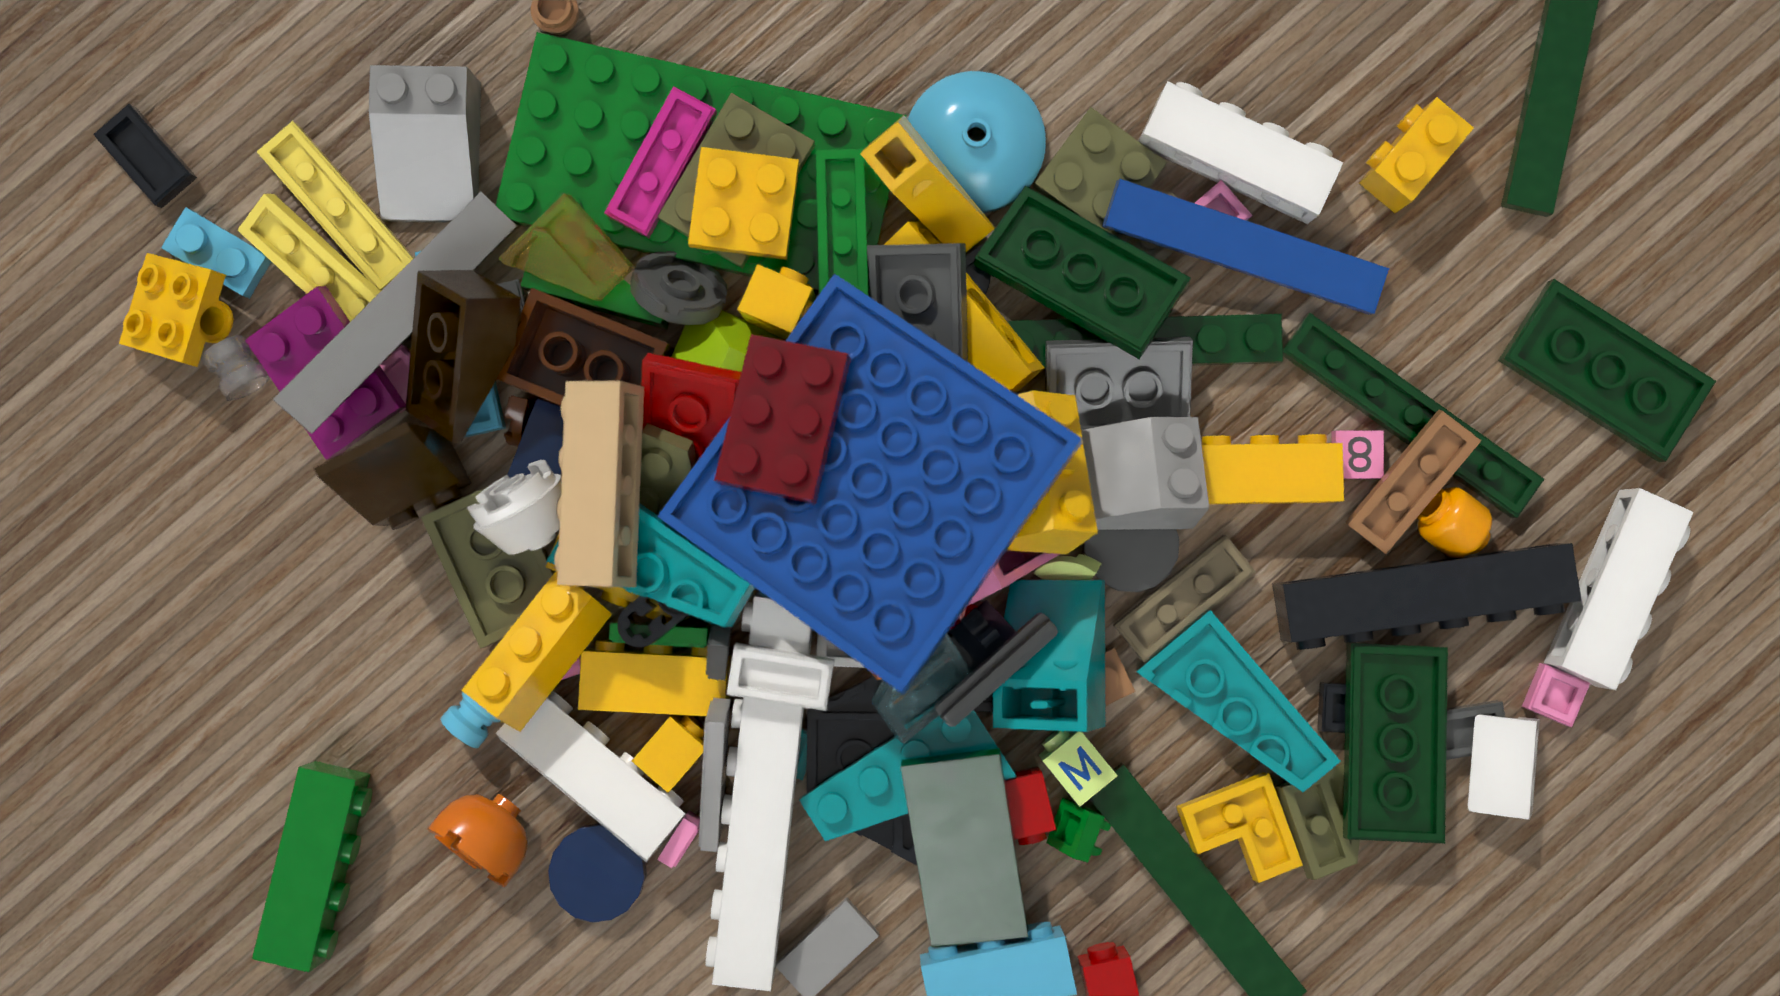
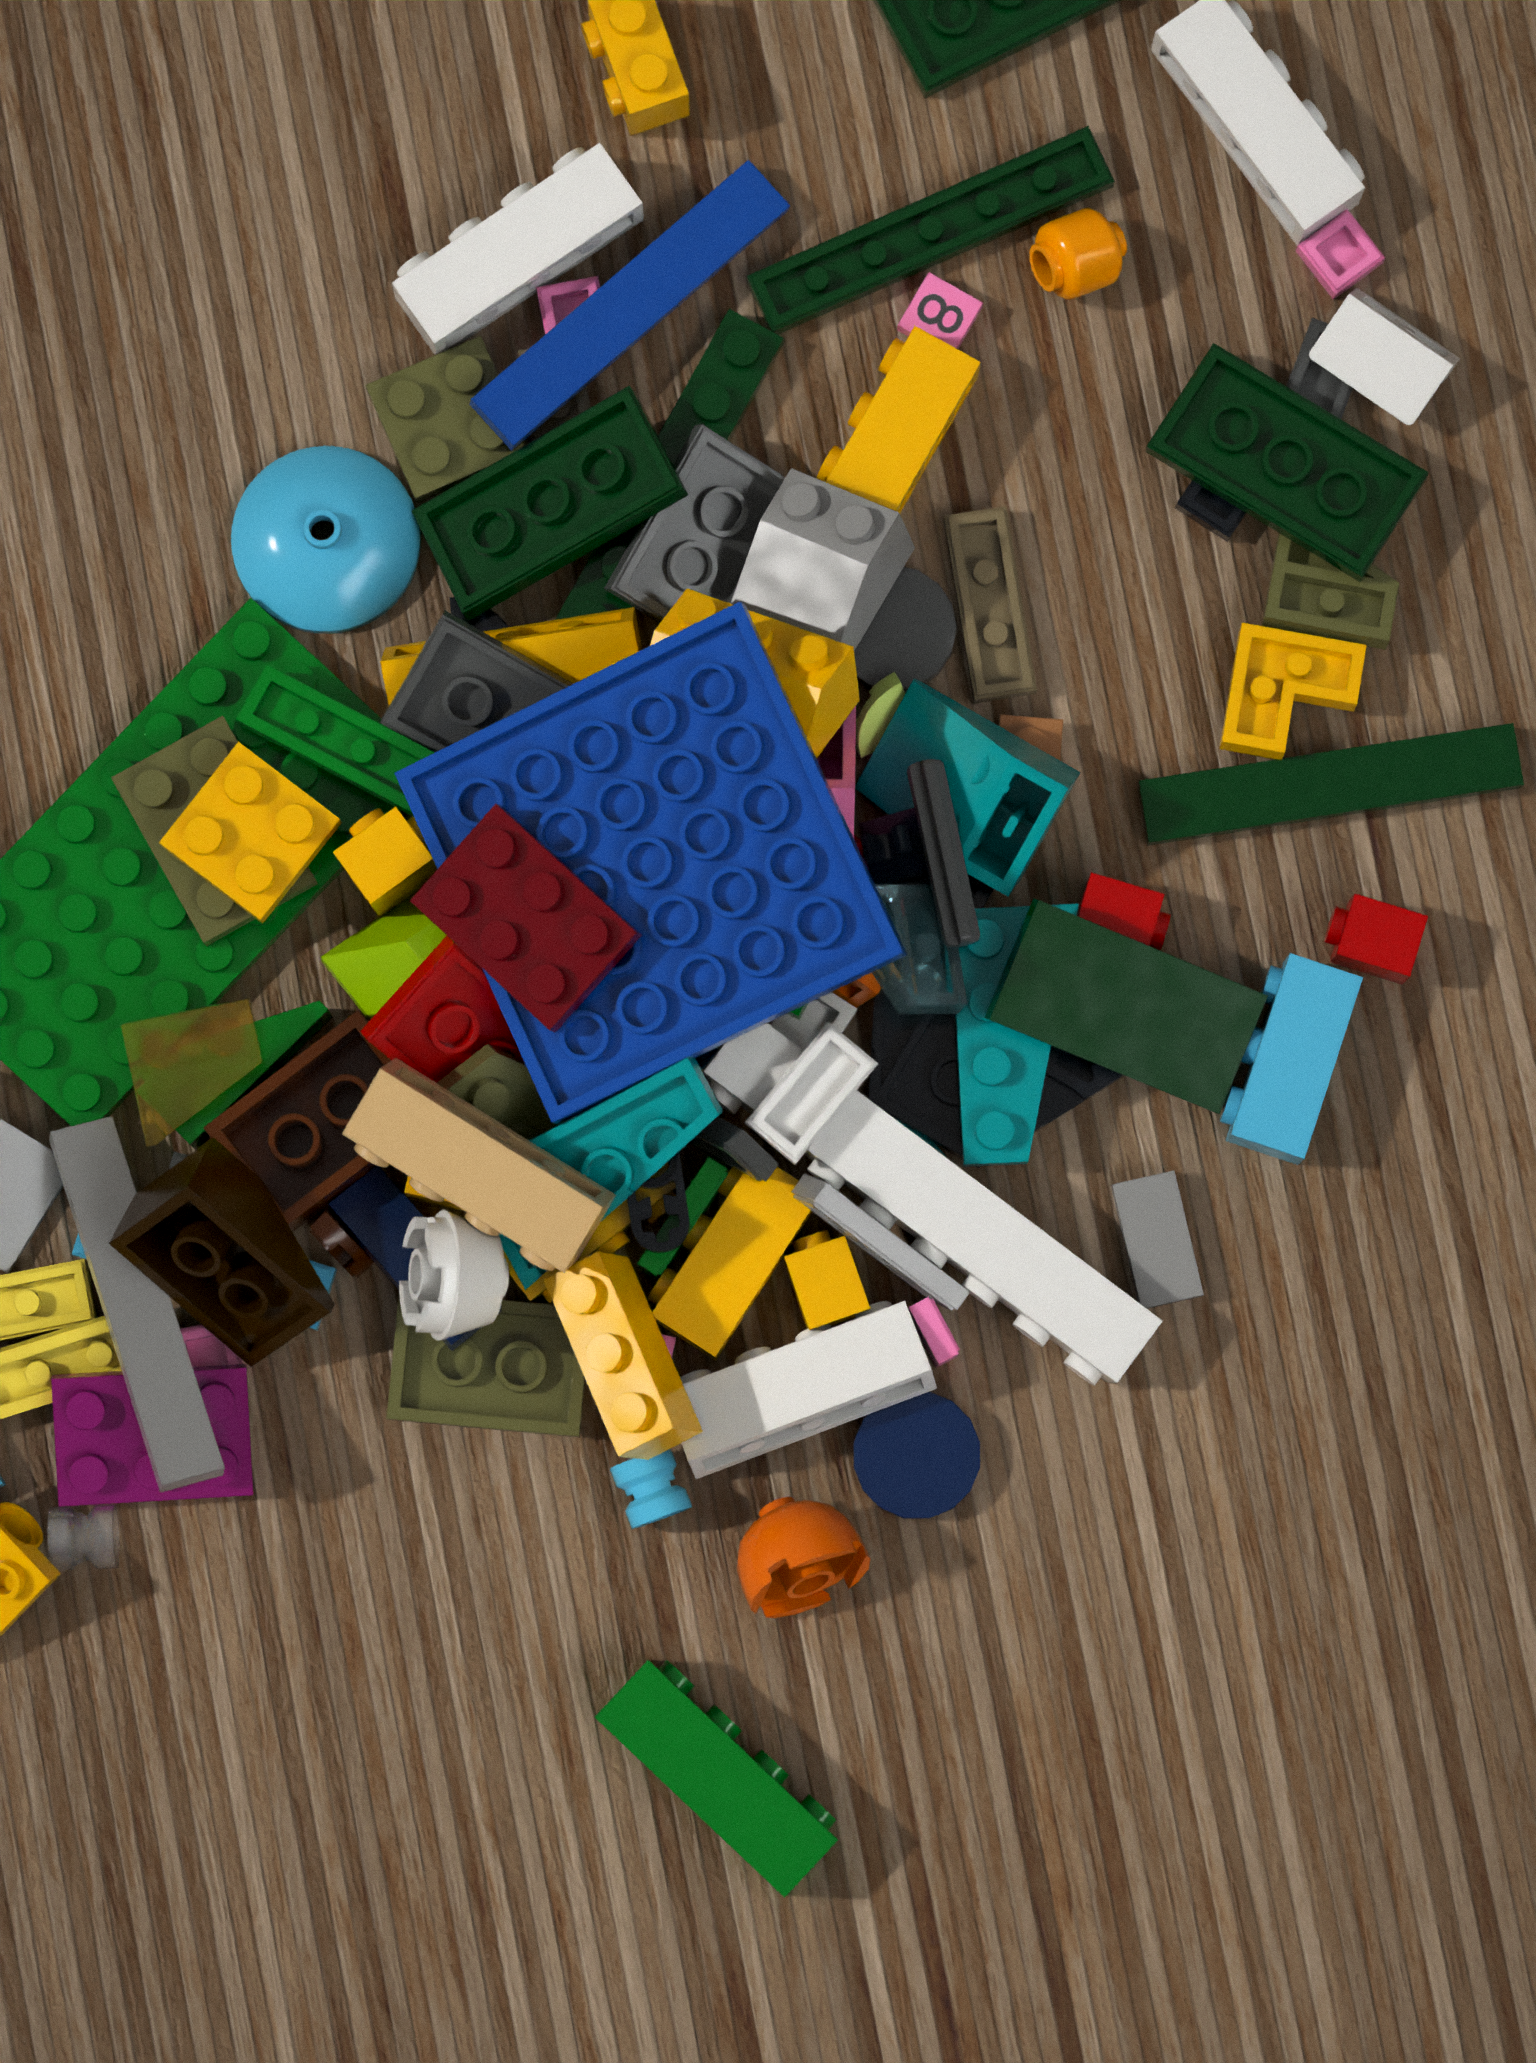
camera: 65 degrees left, 5 degrees down
dark brown slope [314,422,471,530] -> none
dark pink tile [604,86,717,239] -> none
dark grey tile [630,251,727,325] -> none
yellow slope [860,115,995,252] -> none
yellowish green brick [1039,731,1117,807] -> none
green tile [1046,798,1111,863] -> none
teal wing [1137,610,1341,792] -> none
black brick [1272,543,1581,650] -> none
medium nougat plate [1345,410,1481,554] -> none

